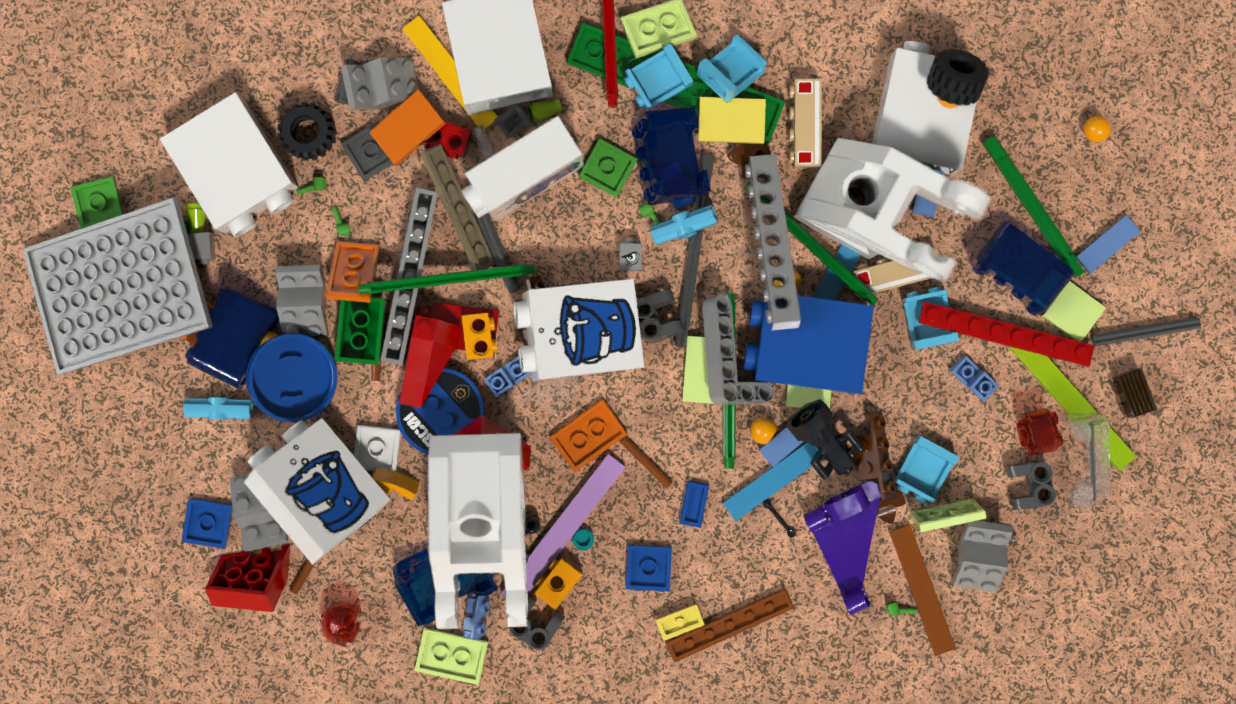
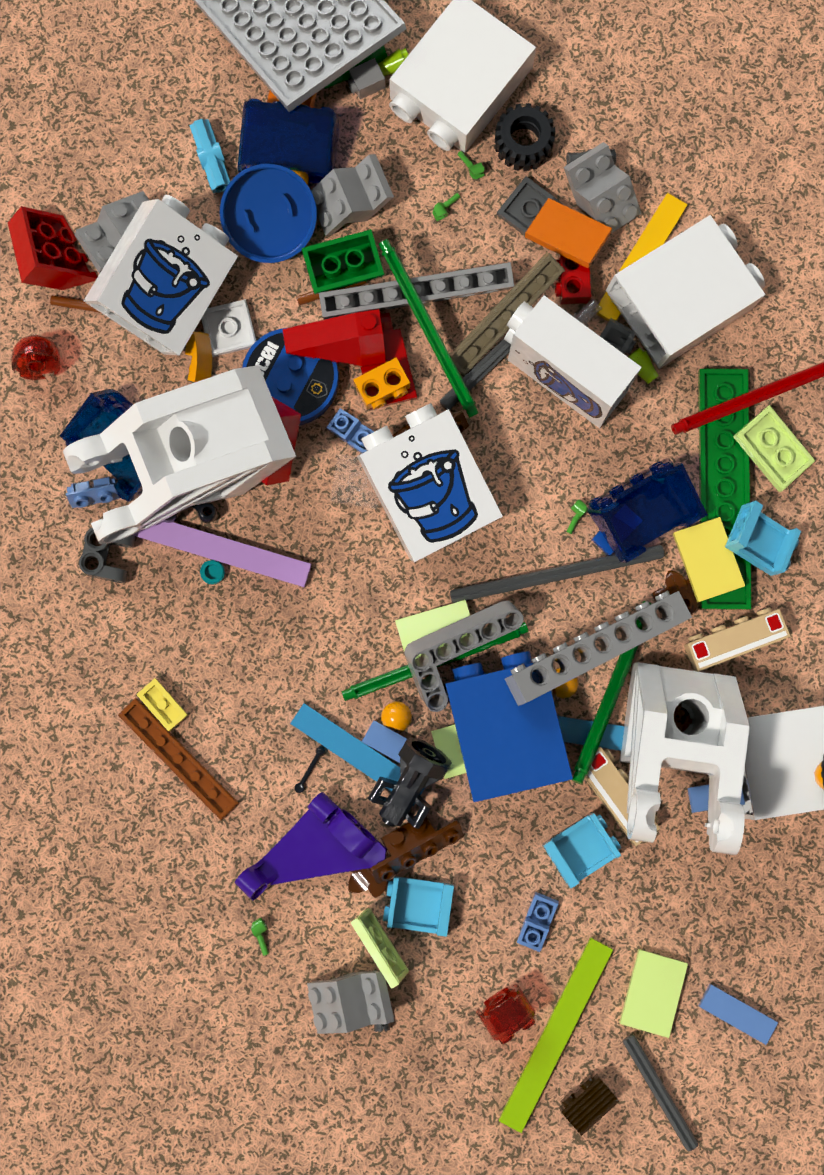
camera: 70 degrees right, 5 degrees down
blue tile [181,498,233,549] -> none
orange tile [326,241,380,303] -> none
yellowish green tile [415,627,489,685] -> none
light orange brick [534,557,583,610] -> none
orange tile [550,399,628,473] -> none
bright green tile [578,138,638,198] -> none
light grey brick [619,239,642,272] -> none
dark orange bar [620,437,673,488] -> none
medium azure panel [624,44,693,112] -> none
blue tile [626,545,672,592] -> none
dark grey piece [636,290,685,344] -> none
medium azure piece [650,205,718,245] -> none
blue tile [679,481,709,528] -> none
dark orange tile [889,524,956,656] -> none
red plate [918,302,1095,367] -> none
clear blue windscreen [970,221,1075,317] -> none
green piece [982,135,1084,278] -> none
dark grey piece [1006,462,1056,510] -> none
clear windscreen [1062,413,1111,509] -> none

